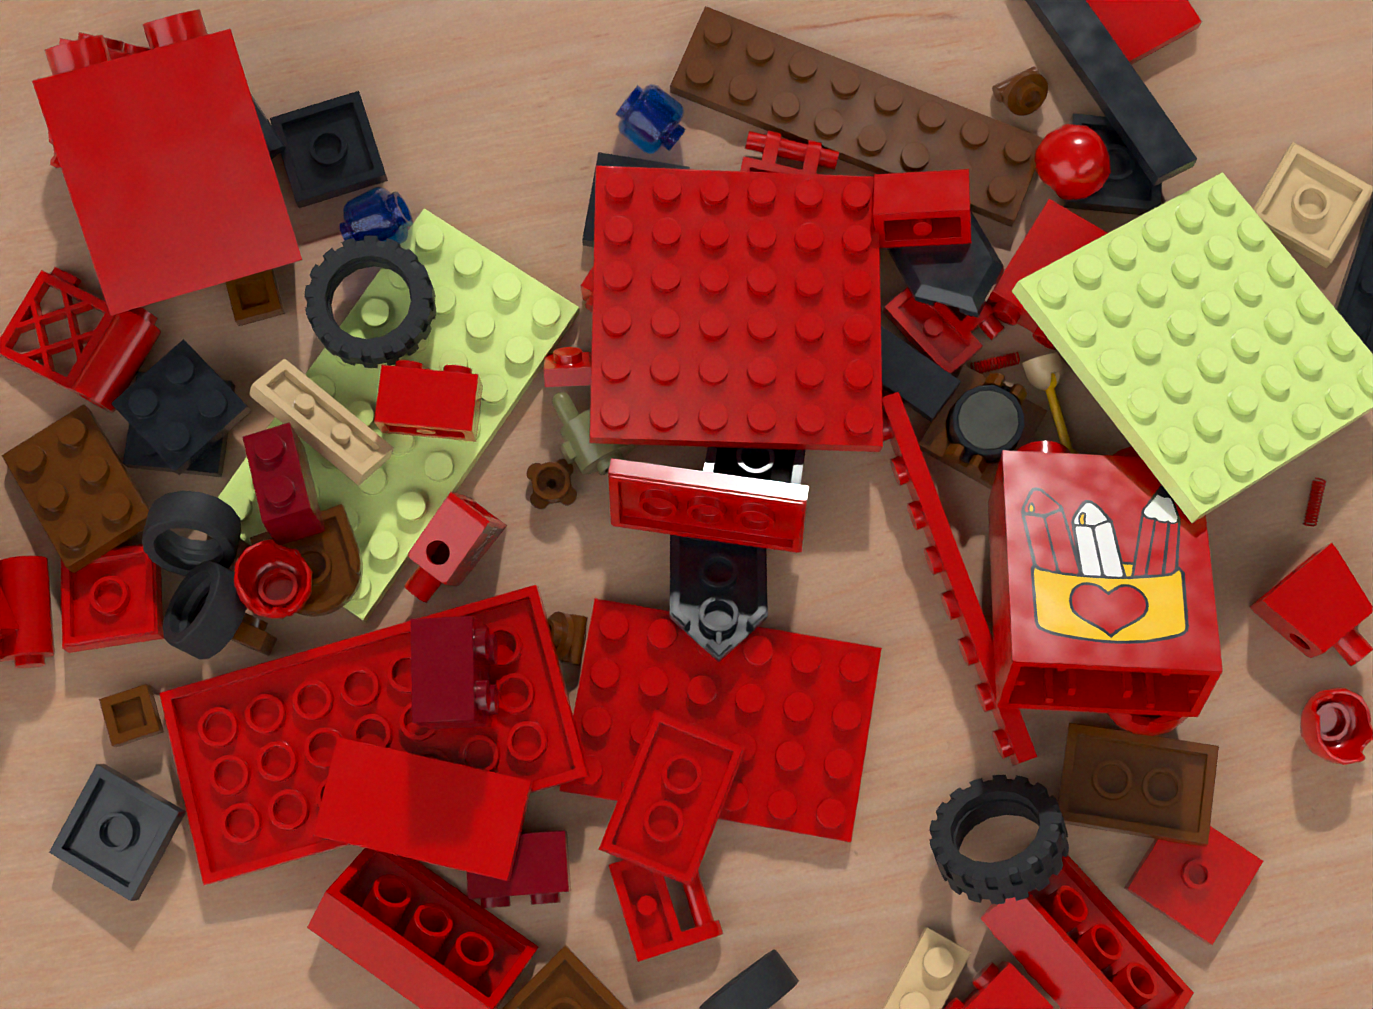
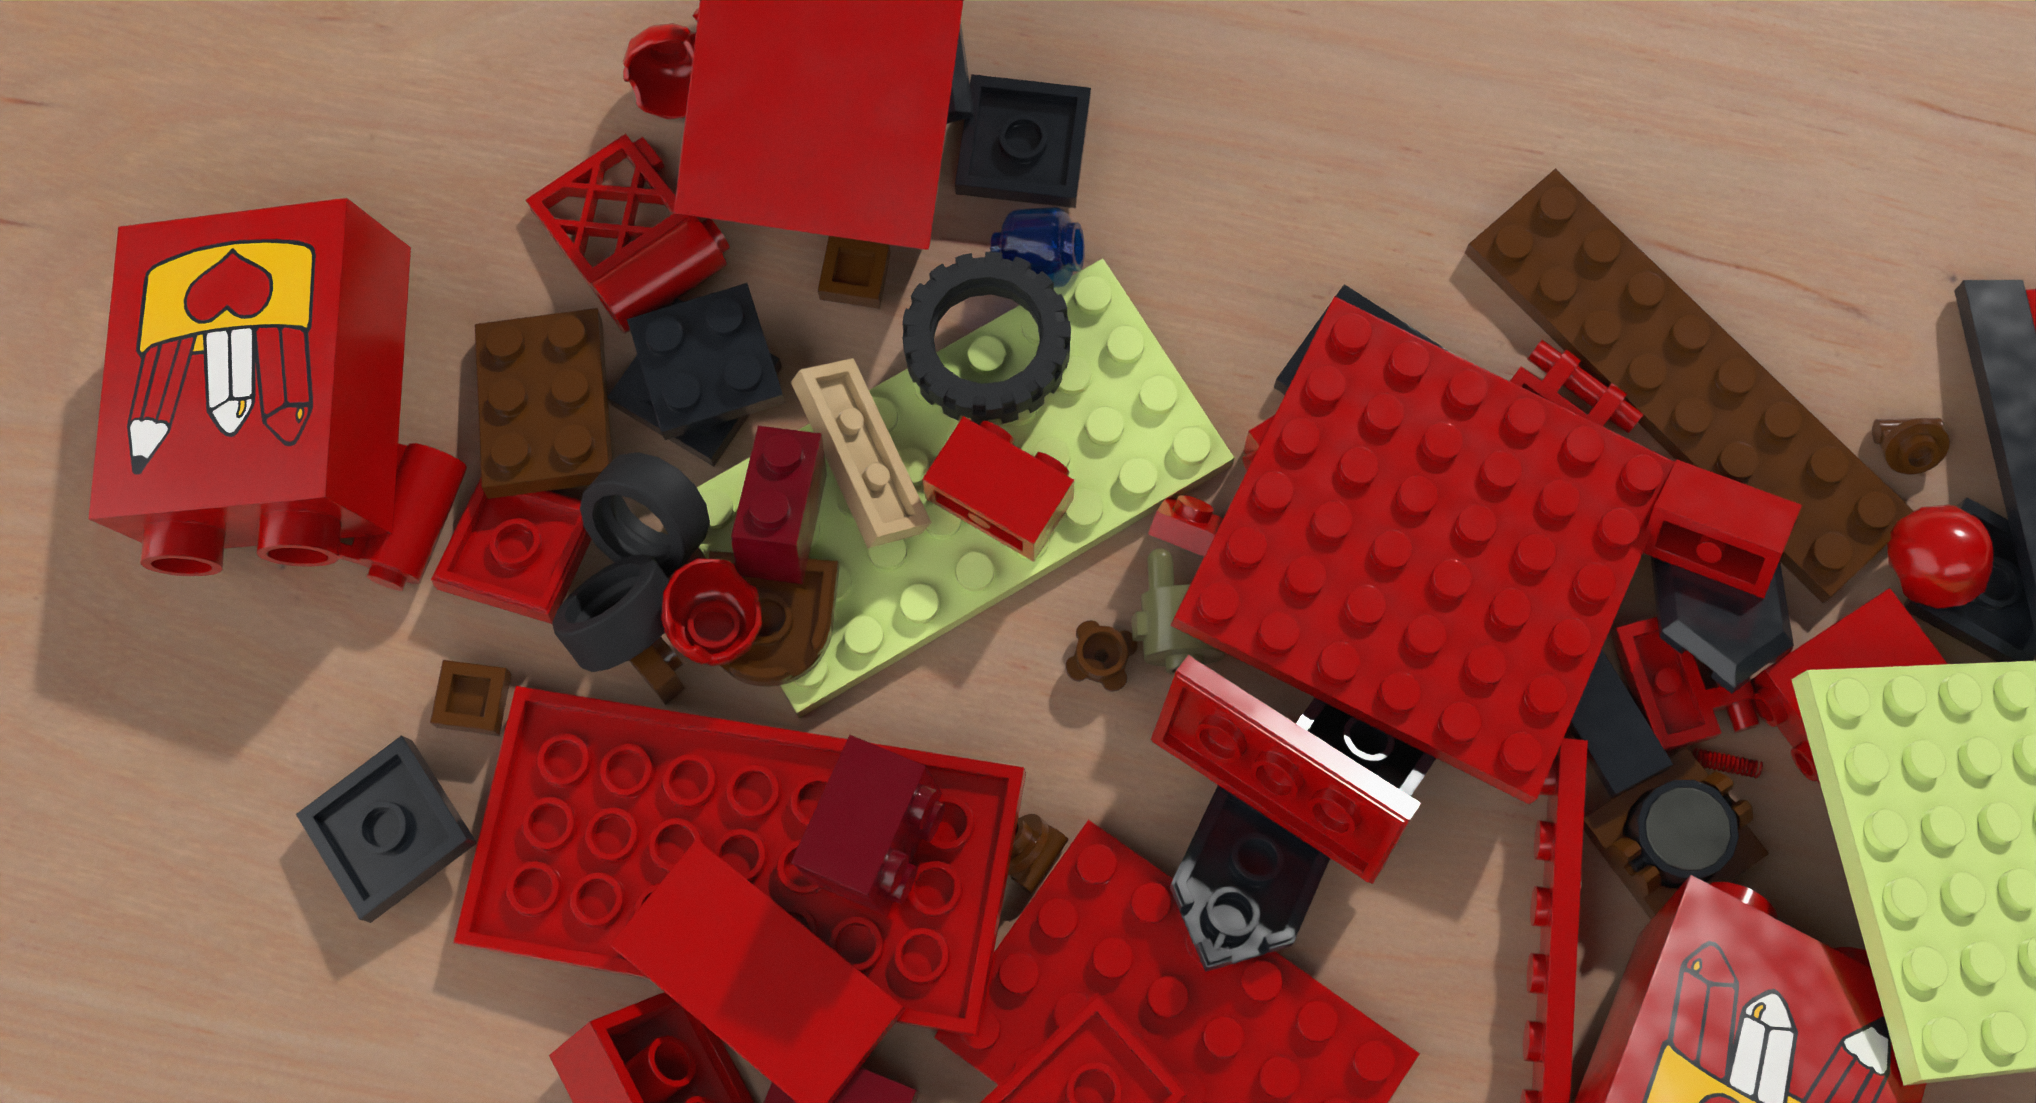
camera: 30 degrees right, 5 degrees down
torso [404,492,507,603] -> none
clear blue head [615,84,686,154] -> none
hinge [1022,352,1079,454] -> none
none -> red hair [623,23,696,119]

